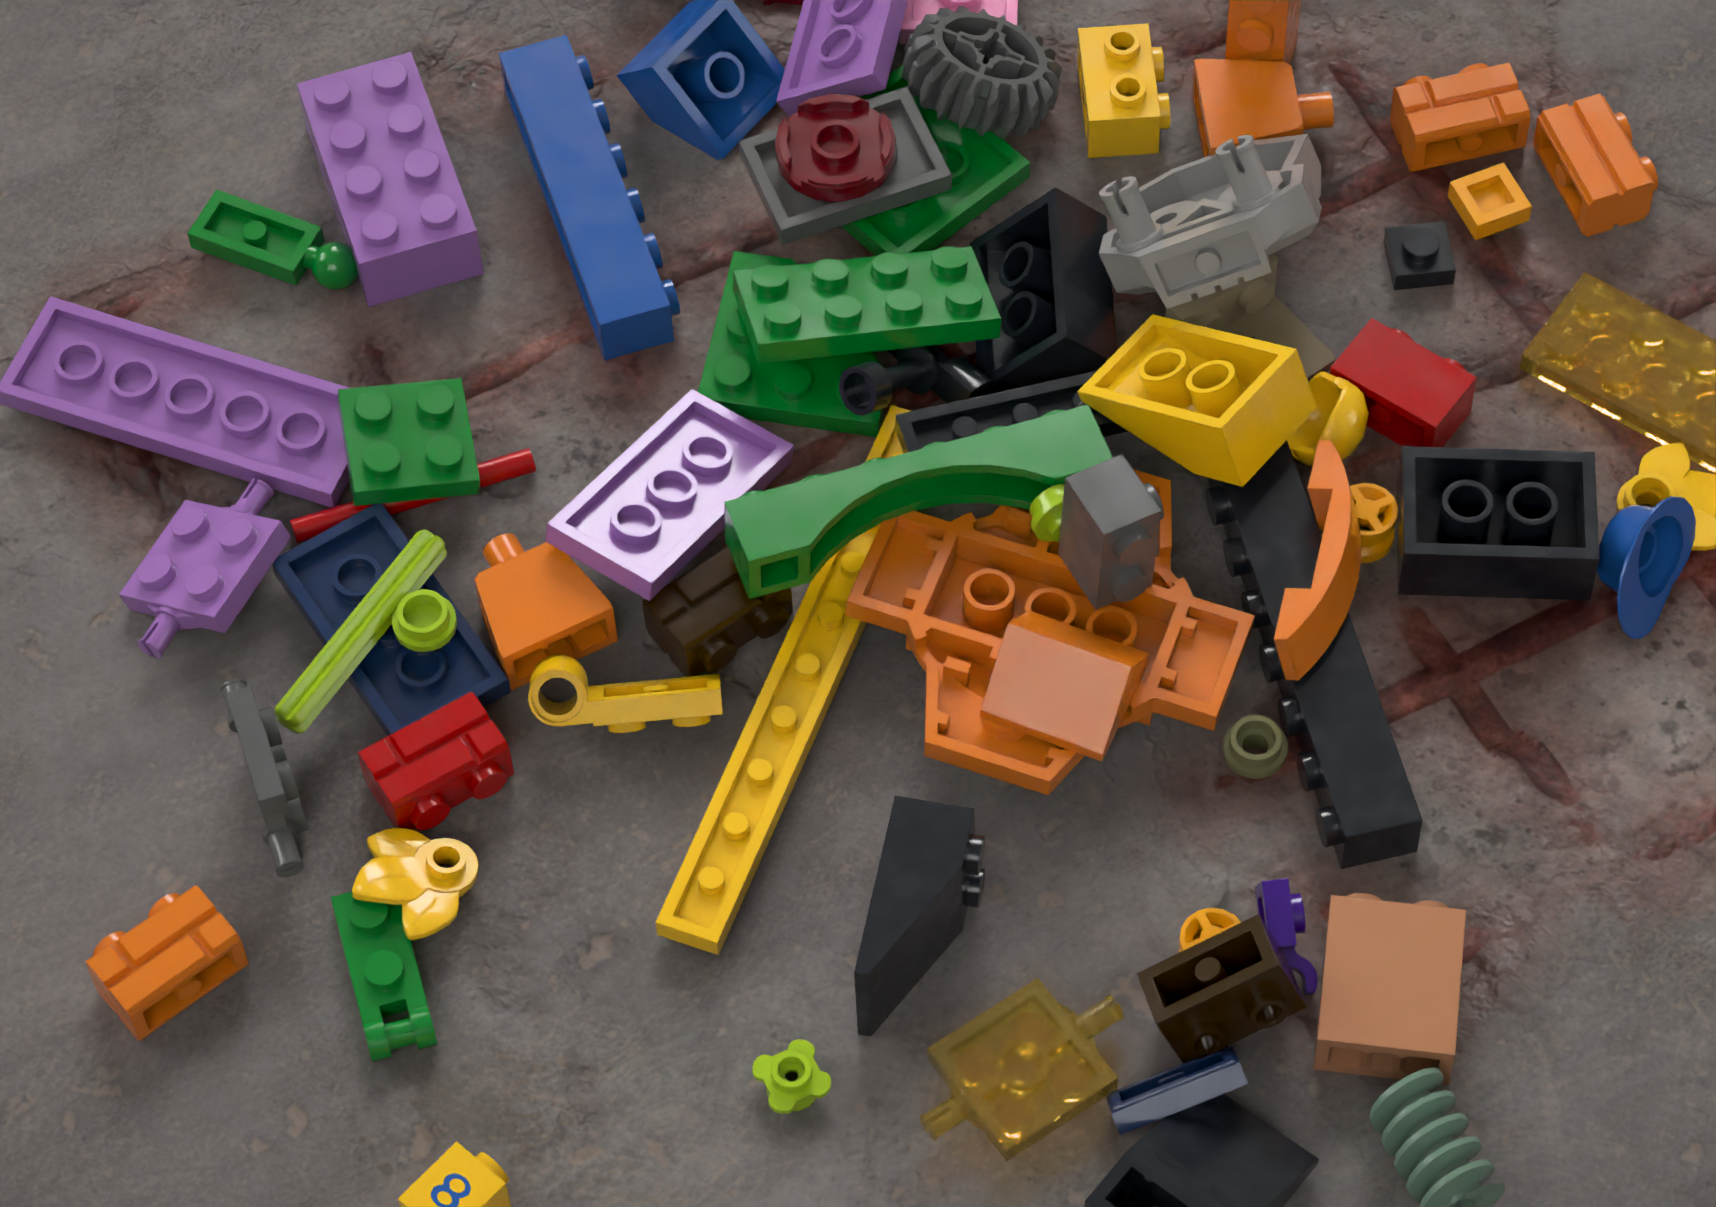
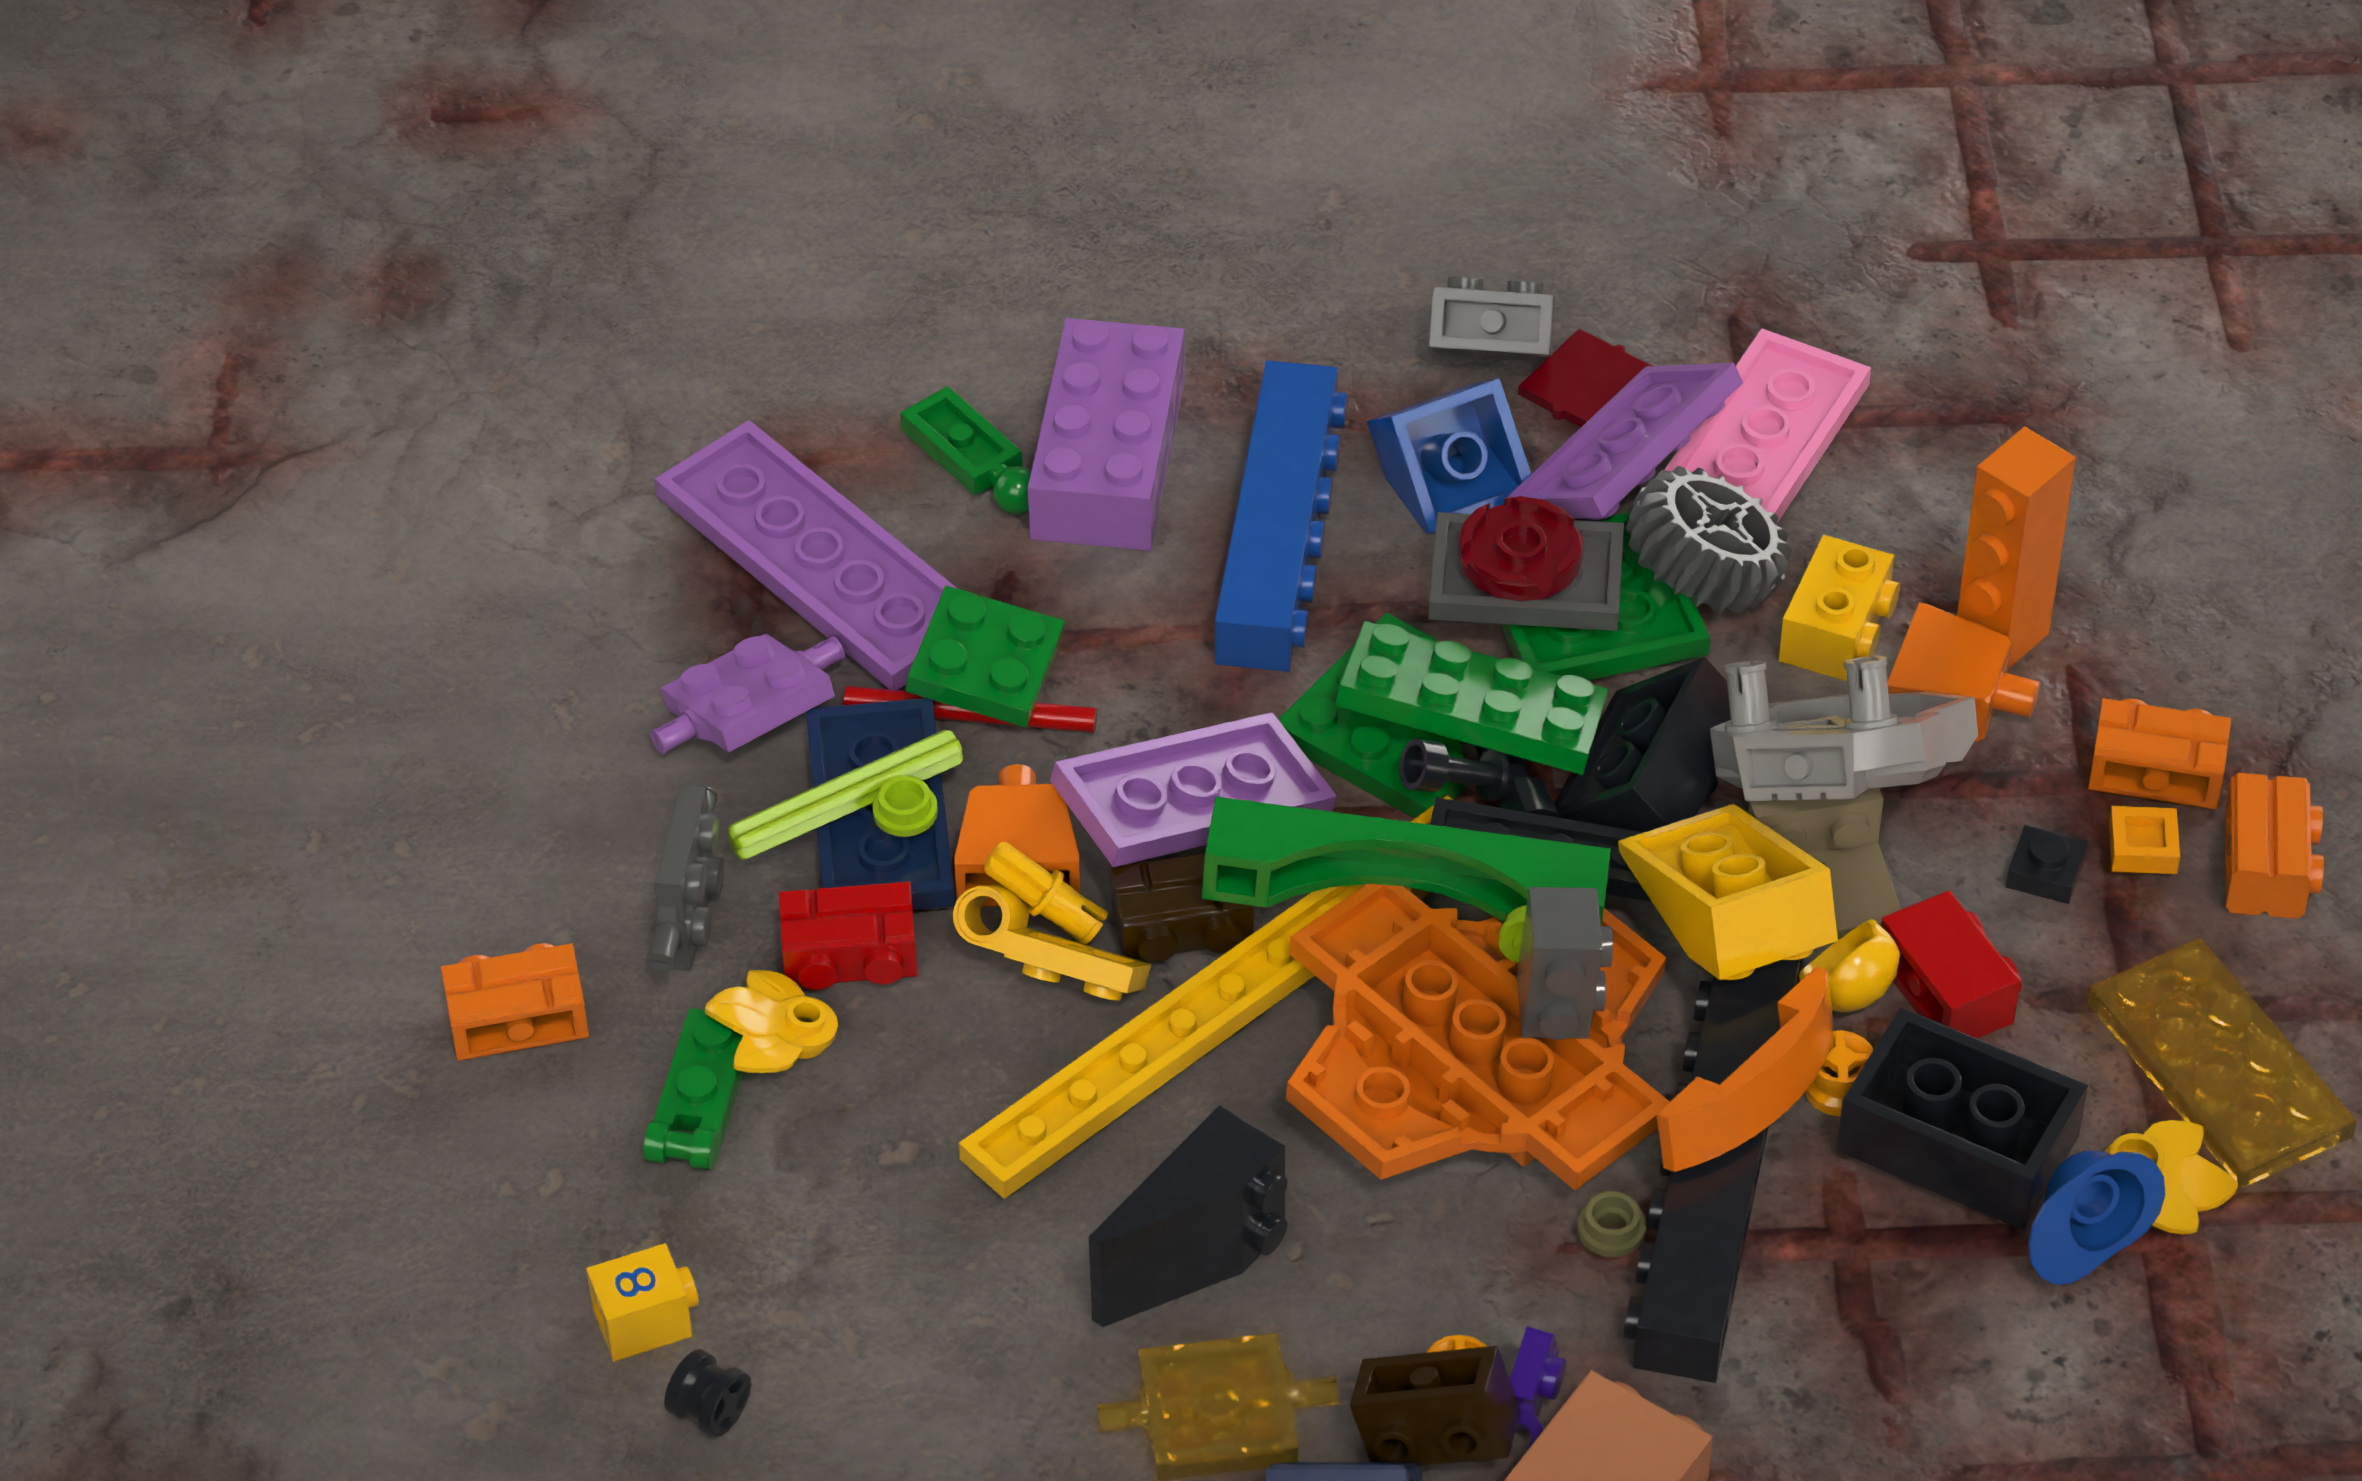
camera: 25 degrees right, 10 degrees down
lime plate [752,1039,831,1114] -> none
orange slope [980,610,1150,762] -> none
none -> yellow axle [984,842,1108,945]

